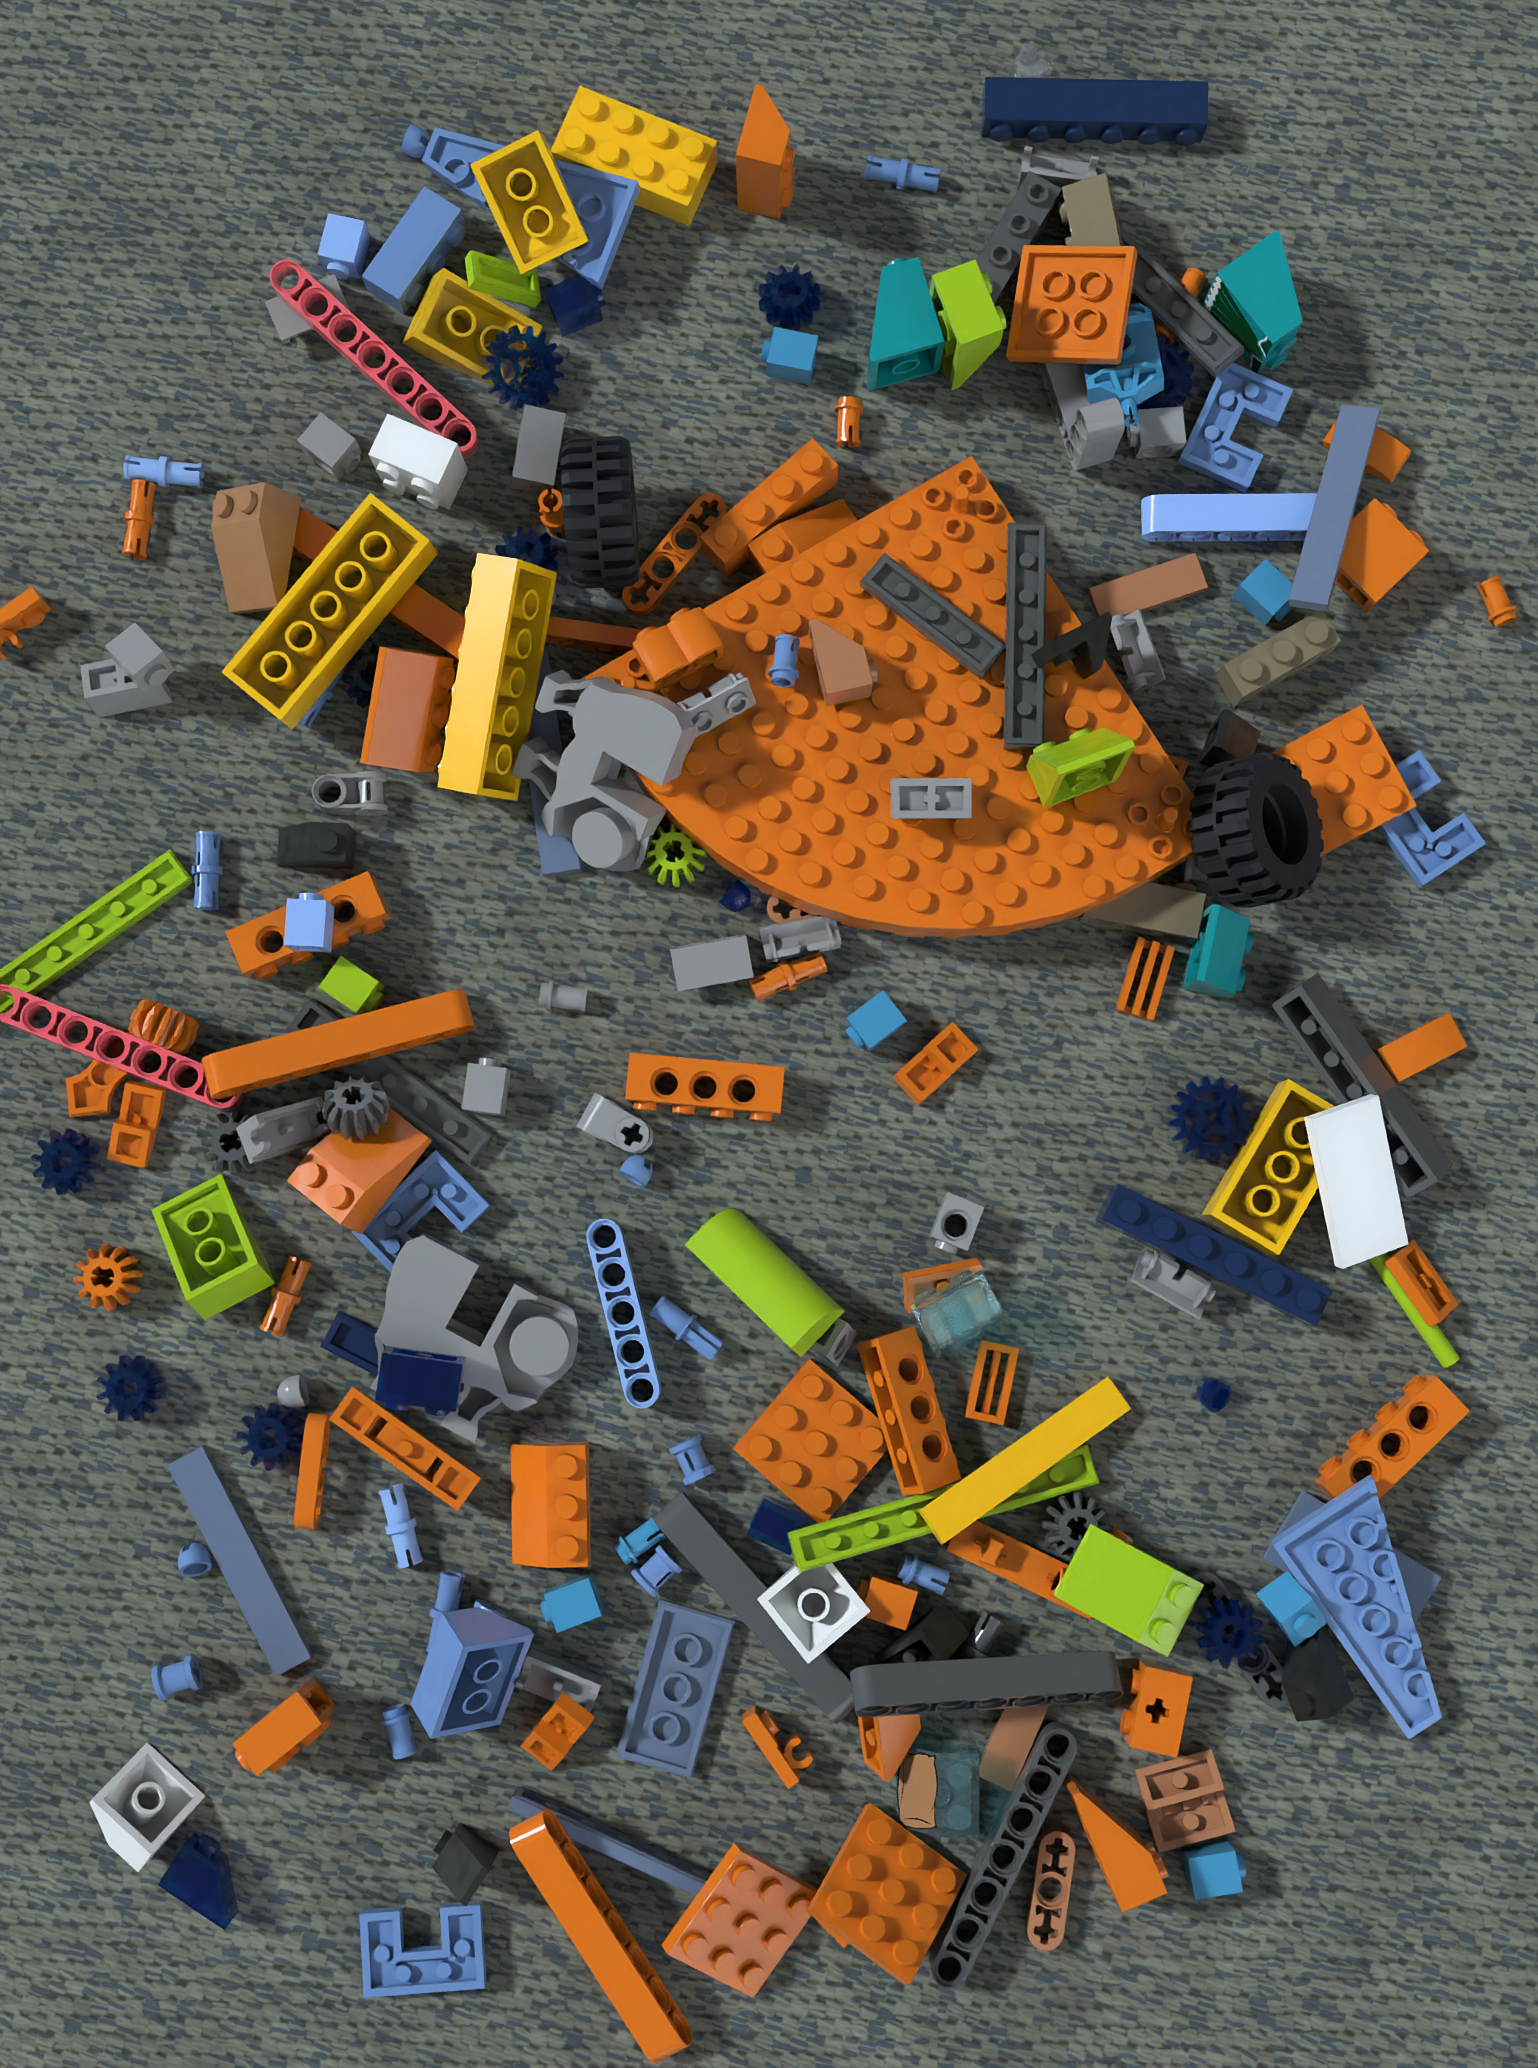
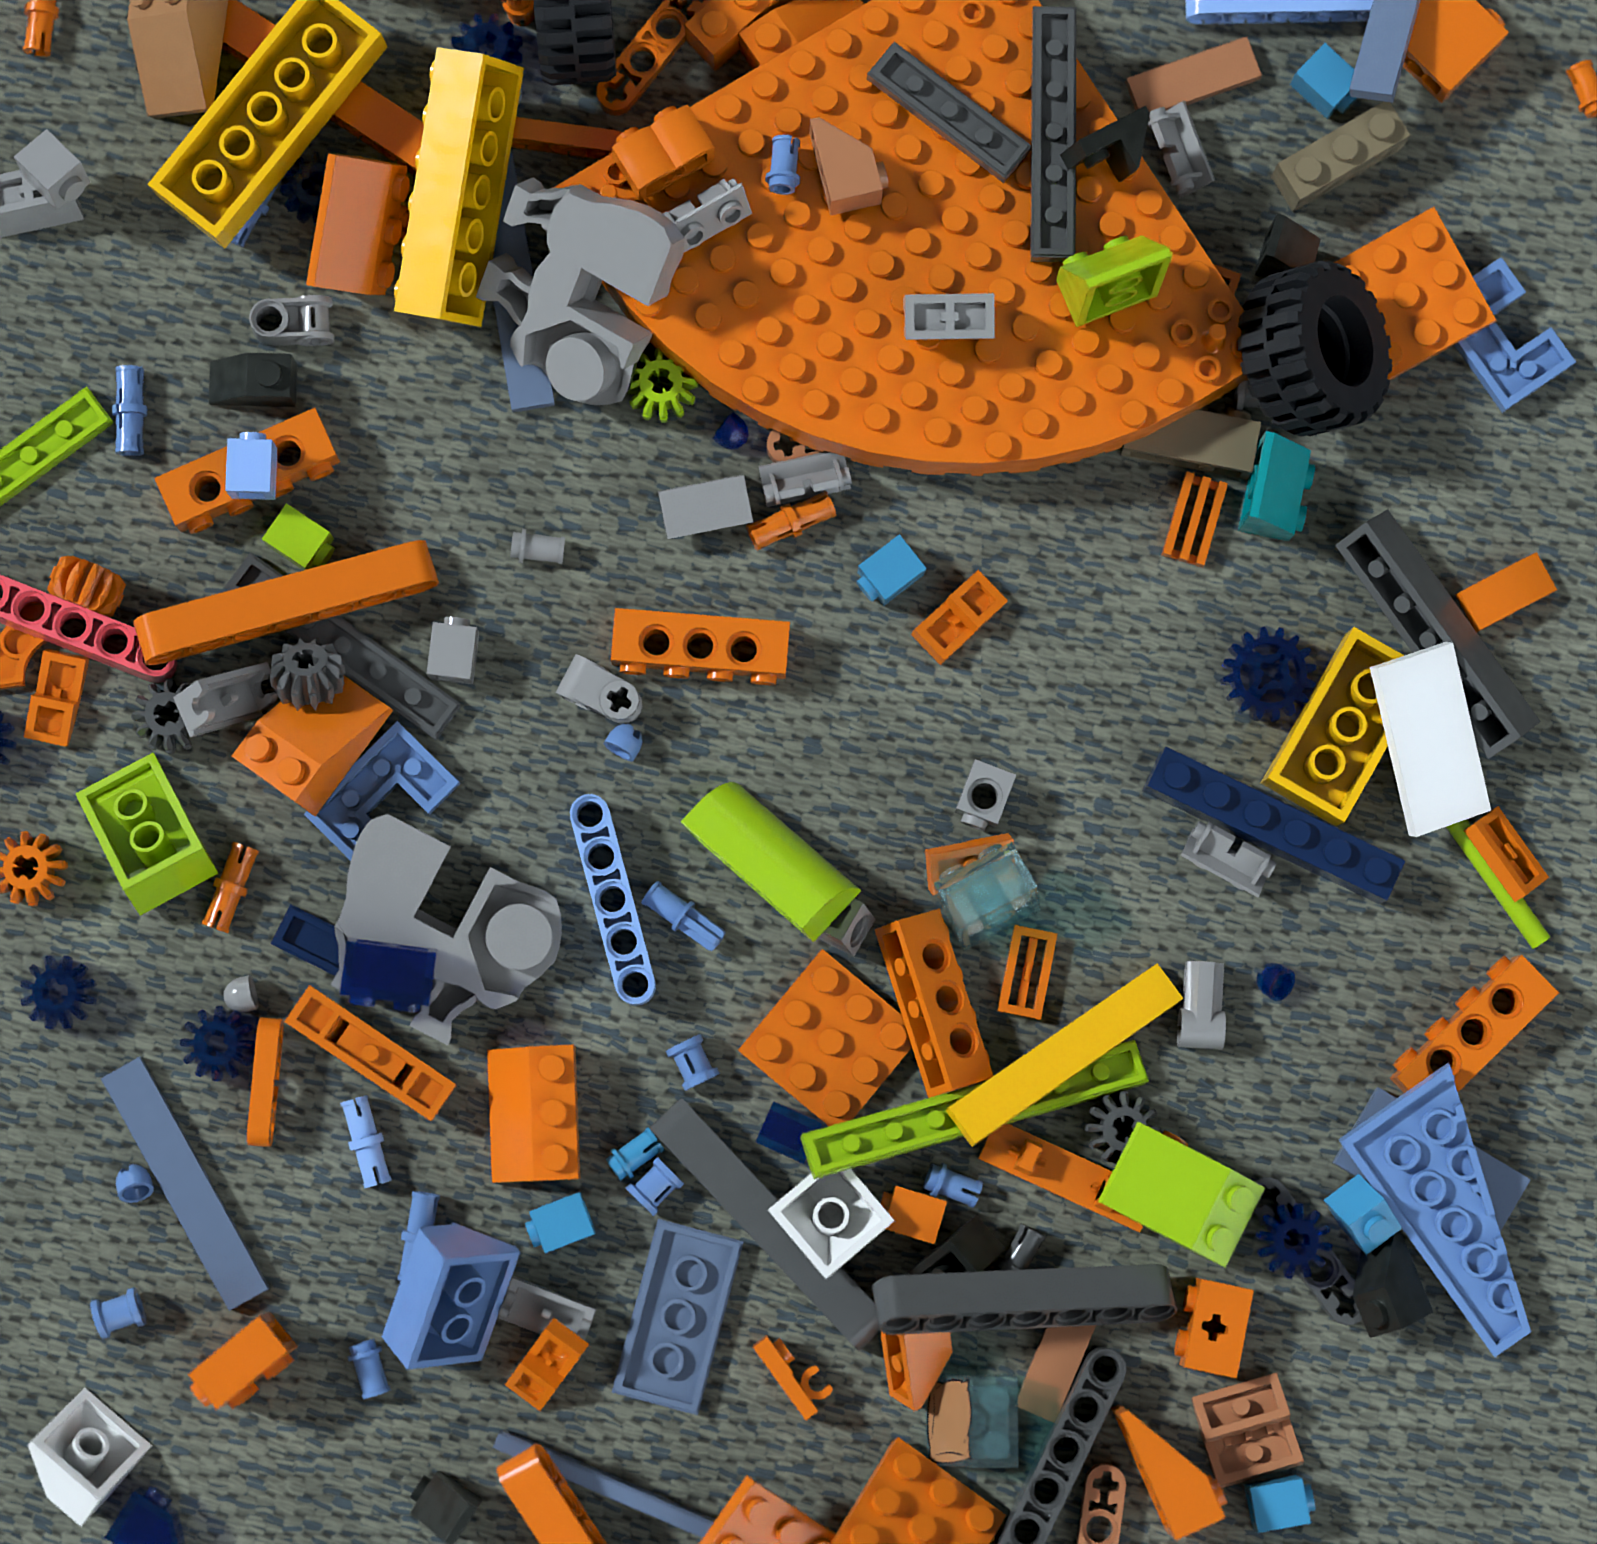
camera: 10 degrees left, 0 degrees up
none -> light grey piece [1177,961,1226,1050]

